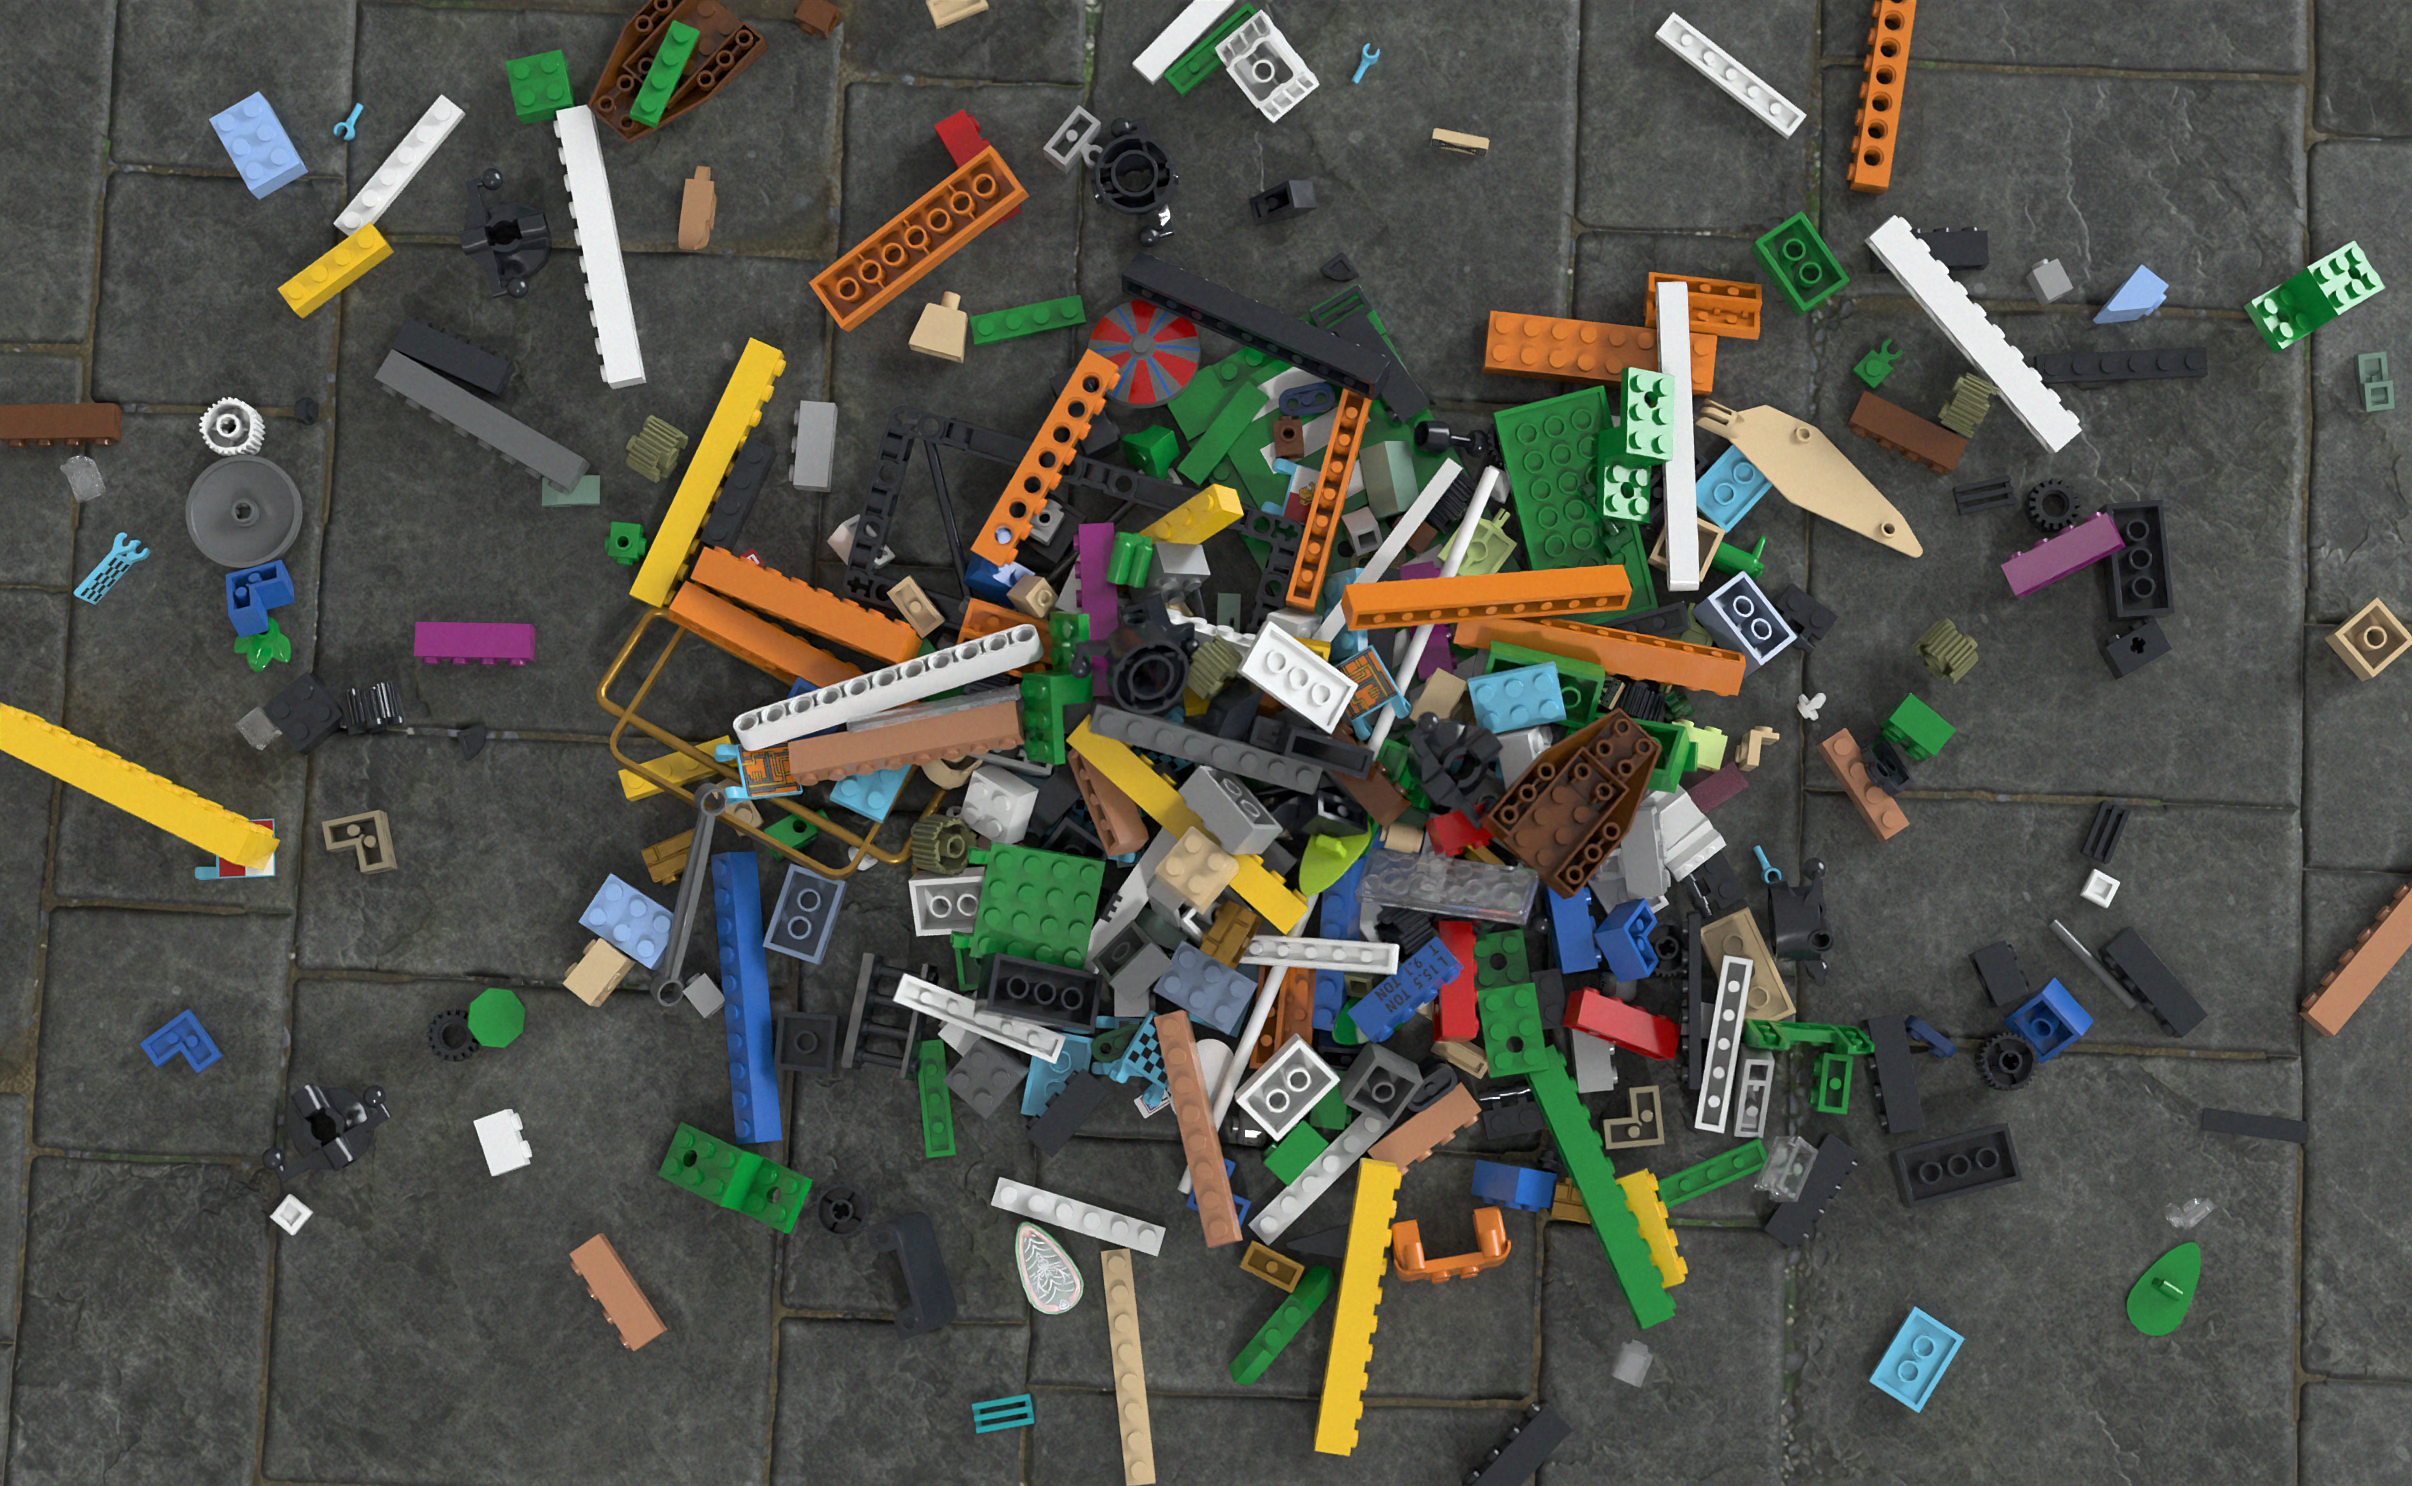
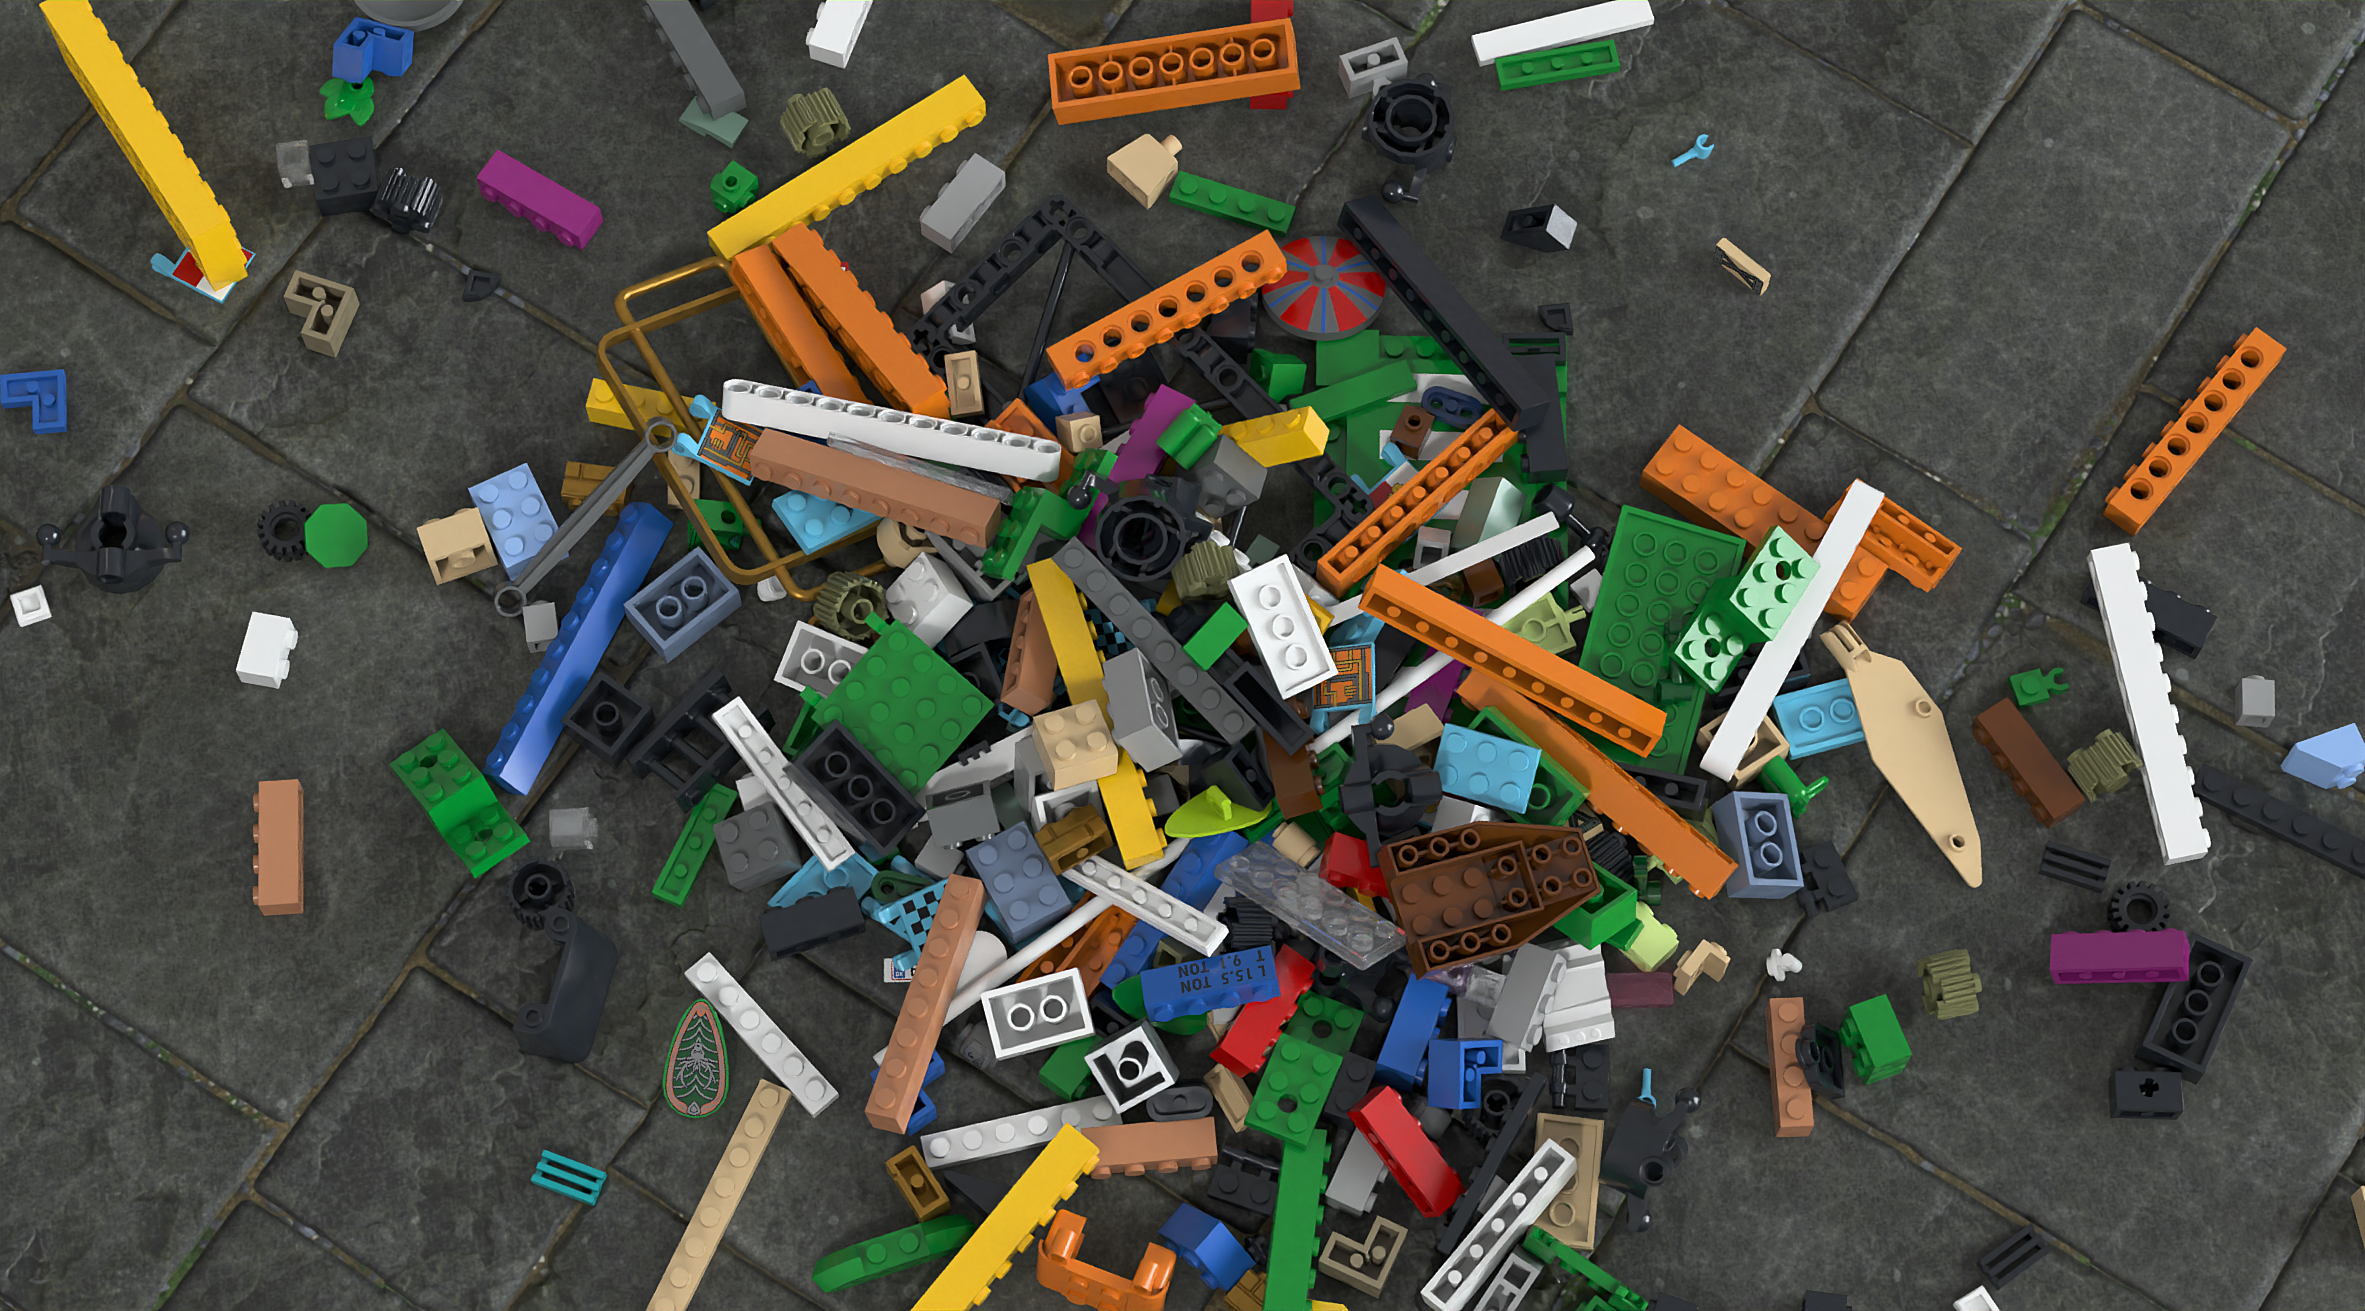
camera: 30 degrees right, 15 degrees down
black brick [699,436,777,553] -> none
light grey brick [1028,499,1065,546] -> none
white slope [1215,10,1320,123] -> none
green brick [1262,1120,1329,1187] -> none
white plate [1655,12,1806,139] -> none
green brick [1750,211,1850,319] -> none
none -> clear brick [549,807,598,851]
none -> green tile [1180,602,1249,672]

